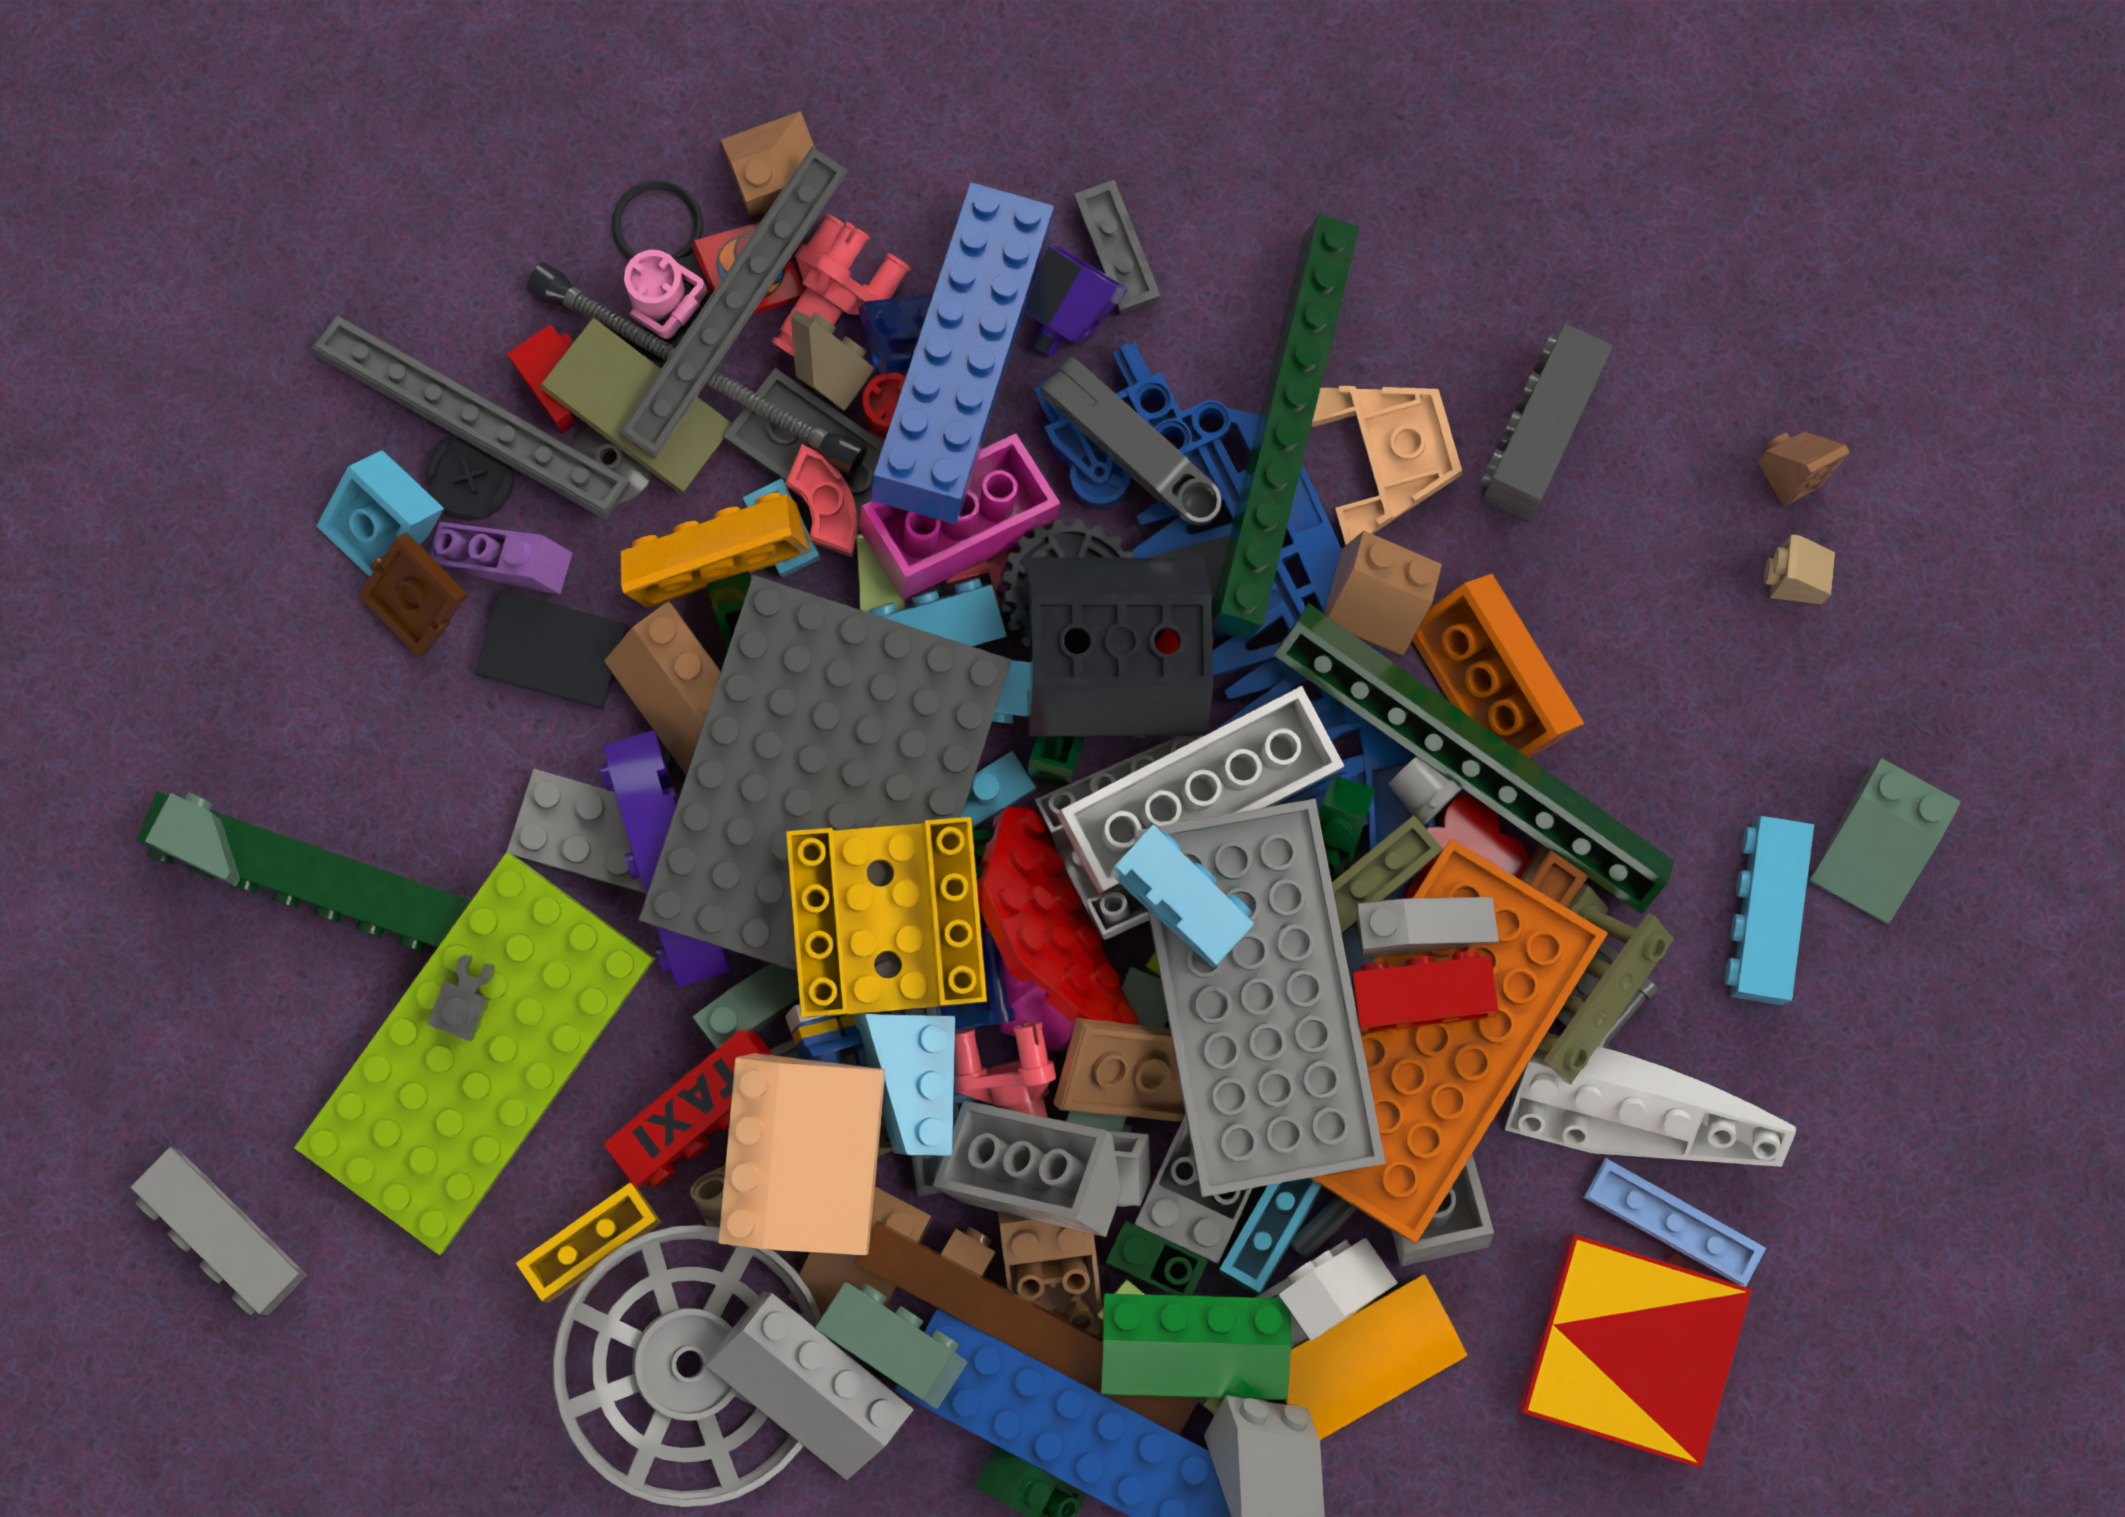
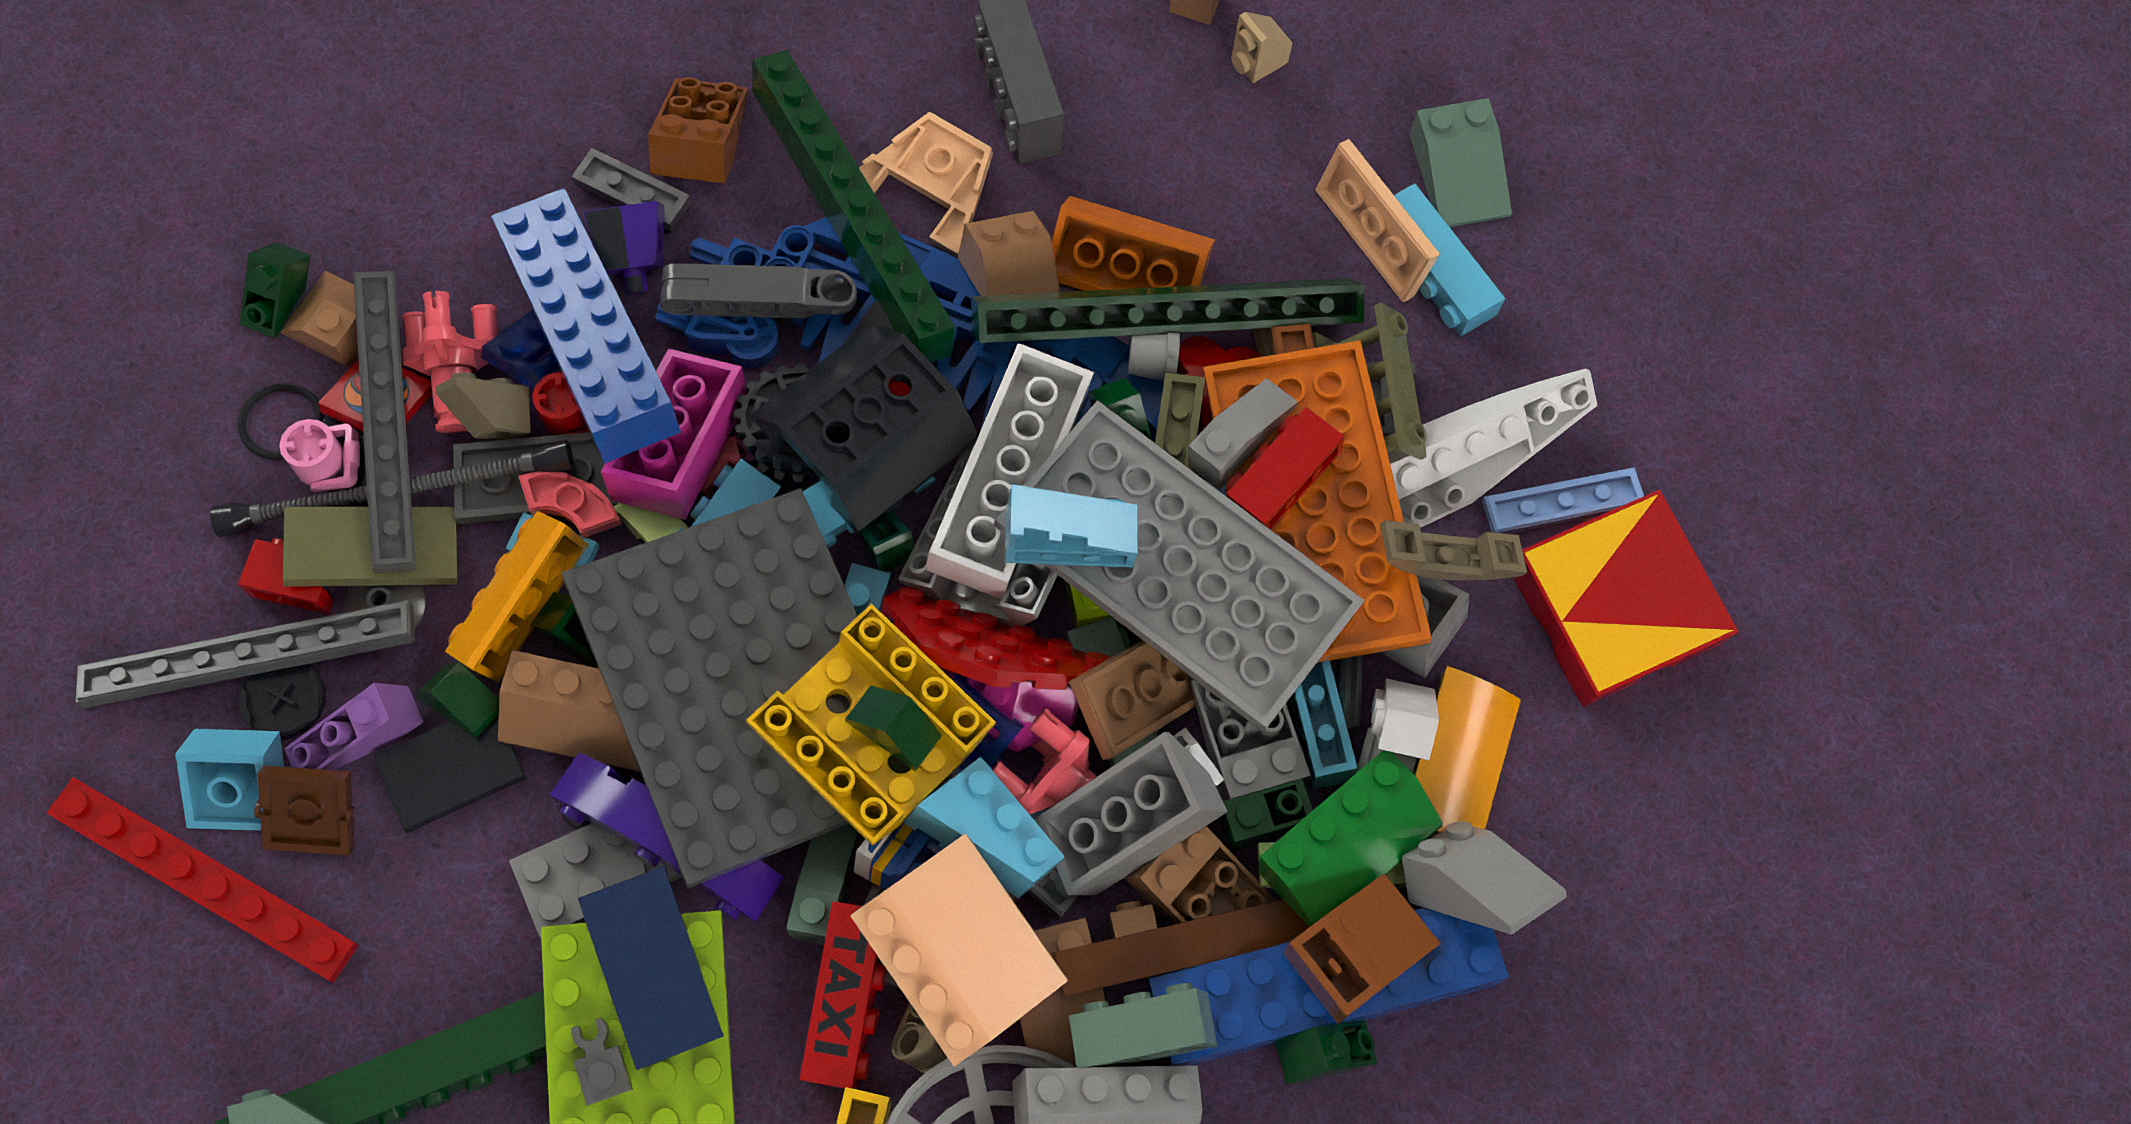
camera: 45 degrees left, 10 degrees down
none -> red plate [46,777,359,983]
none -> dark green slope [239,242,311,338]
none -> dark green slope [415,661,499,737]
none -> dark blue tile [578,866,724,1070]
none -> dark orange slope [648,77,749,184]
none -> dark green slope [845,685,942,772]
none -> dark orange slope [1282,874,1441,1024]
none -> light nougat tile [1315,139,1440,302]
none -> dark tan slope [1380,520,1527,580]

